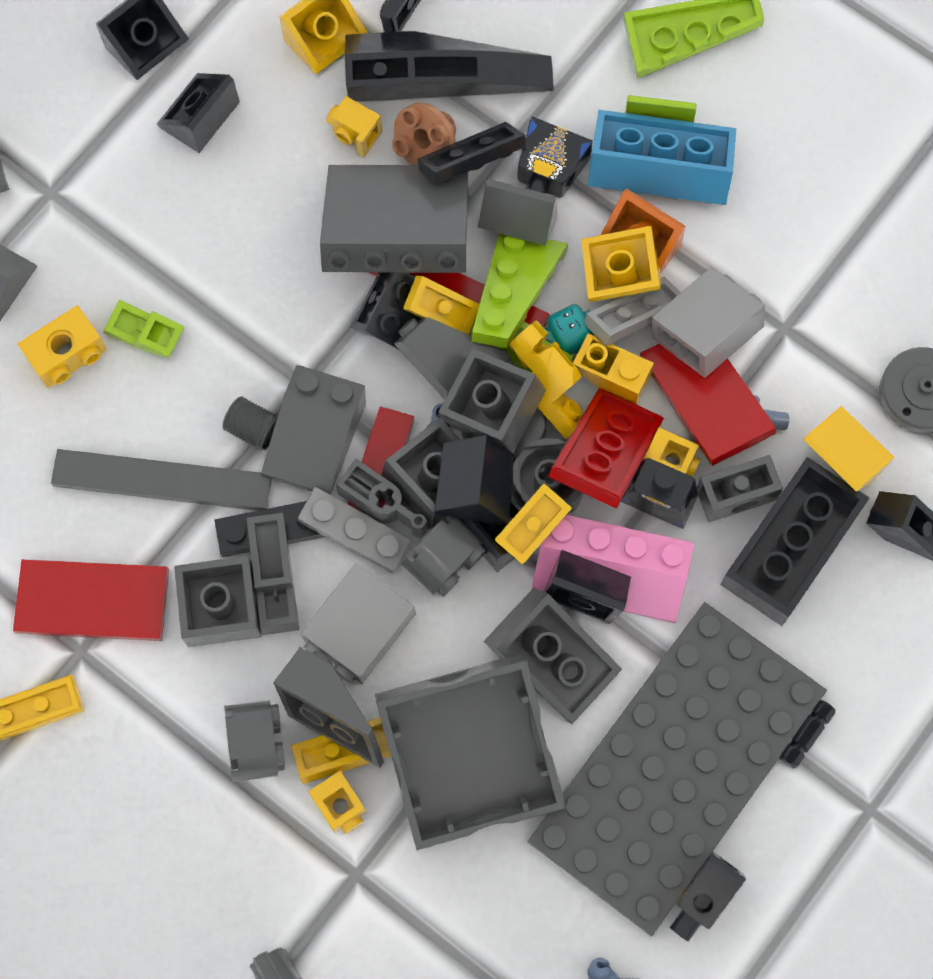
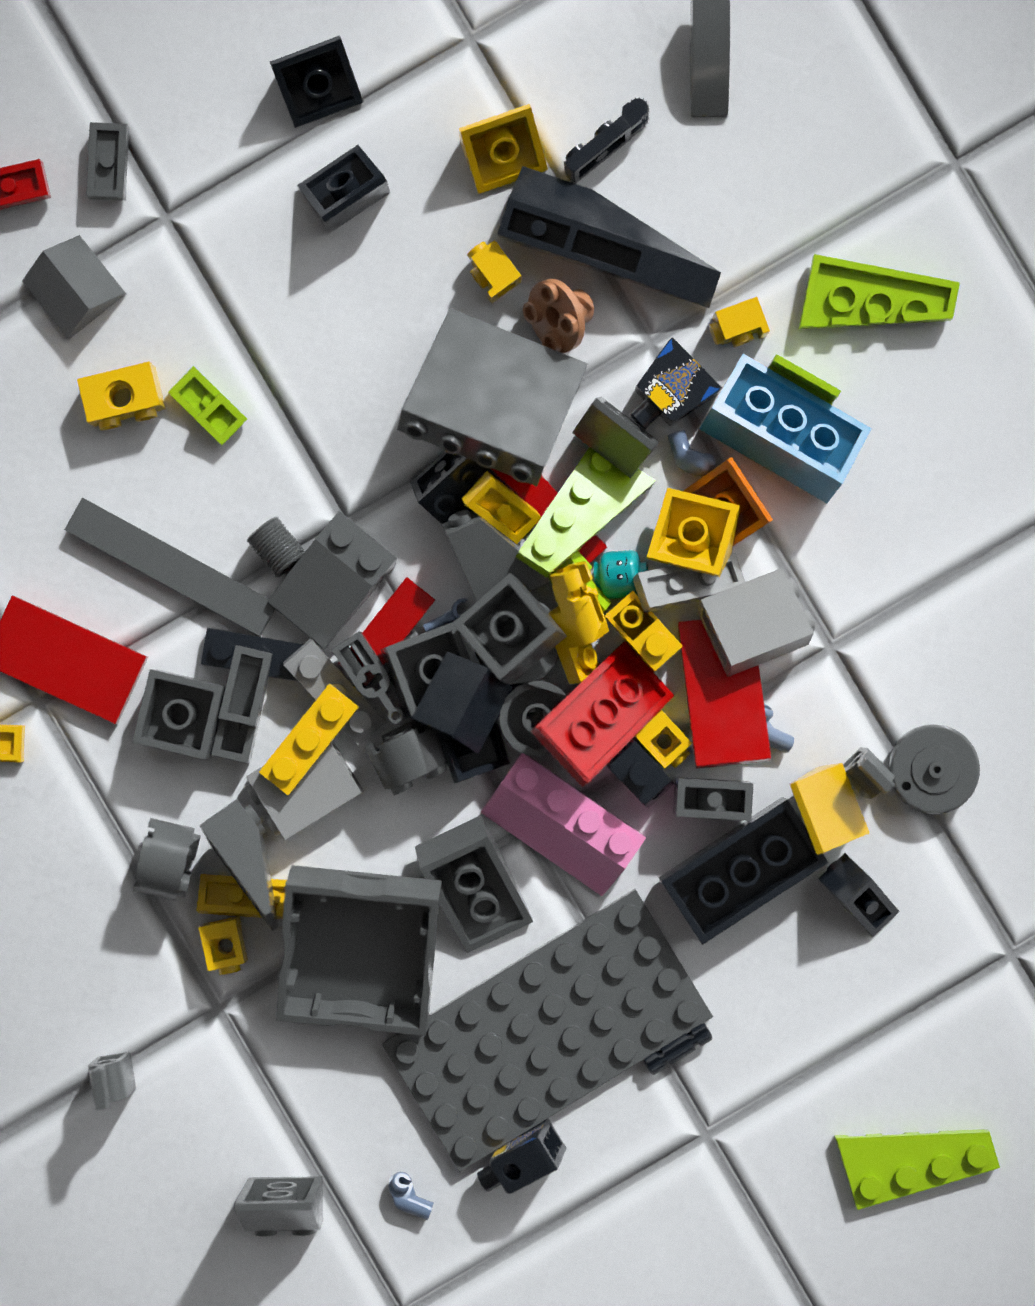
camera: 20 degrees right, 15 degrees up
black plate [417,122,526,185] -> none
yellow plate [495,483,572,565] -> none
black slope [543,550,631,624] -> none
none -> yellow plate [259,684,359,795]
none -> sand blue arm [667,430,716,476]
none -> yellow brick [709,297,770,347]
none -> dark grey piece [843,747,895,799]

